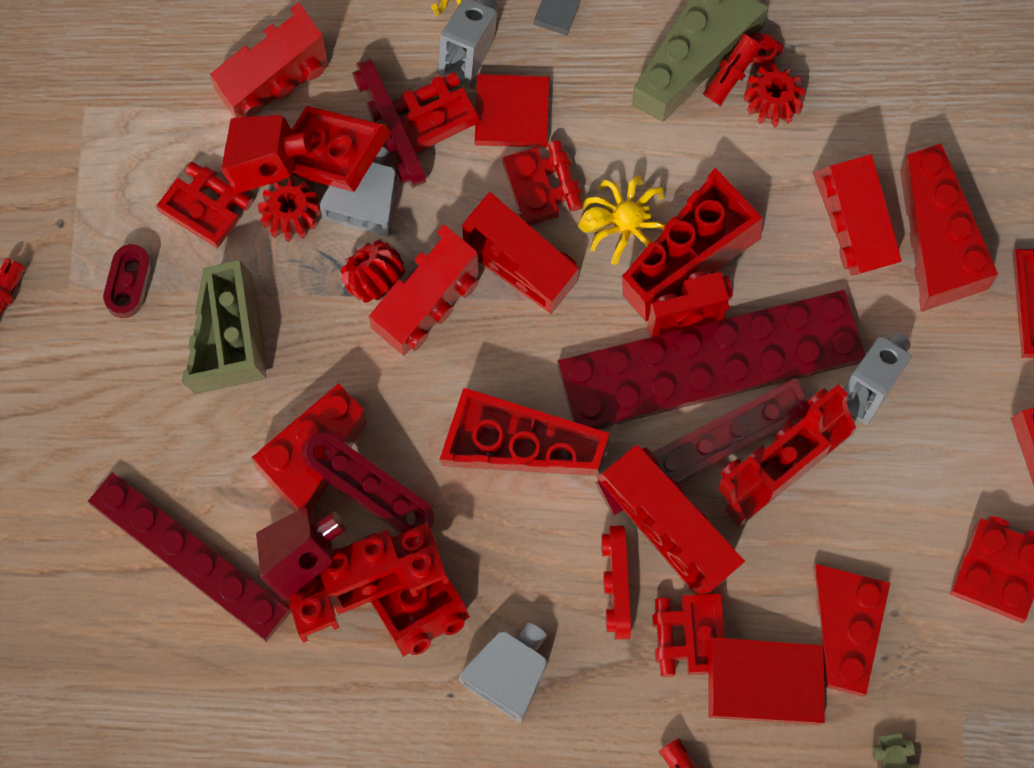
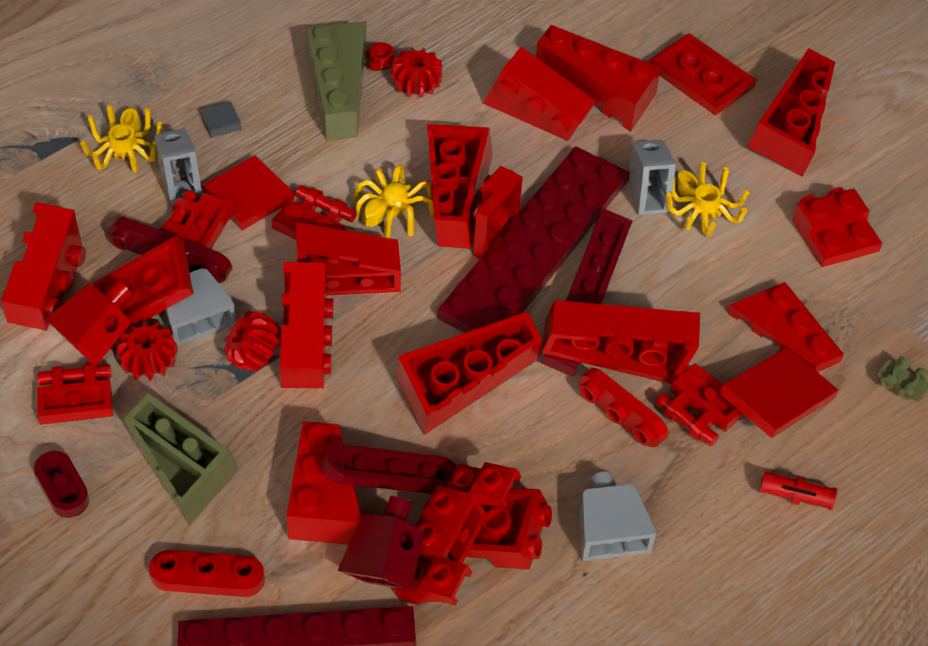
camera: 45 degrees left, 20 degrees down
red pin [702,33,762,107] -> none
red bracket [718,384,857,527] -> none
none -> red plate [149,550,265,597]
none -> yellow animal [666,162,750,237]

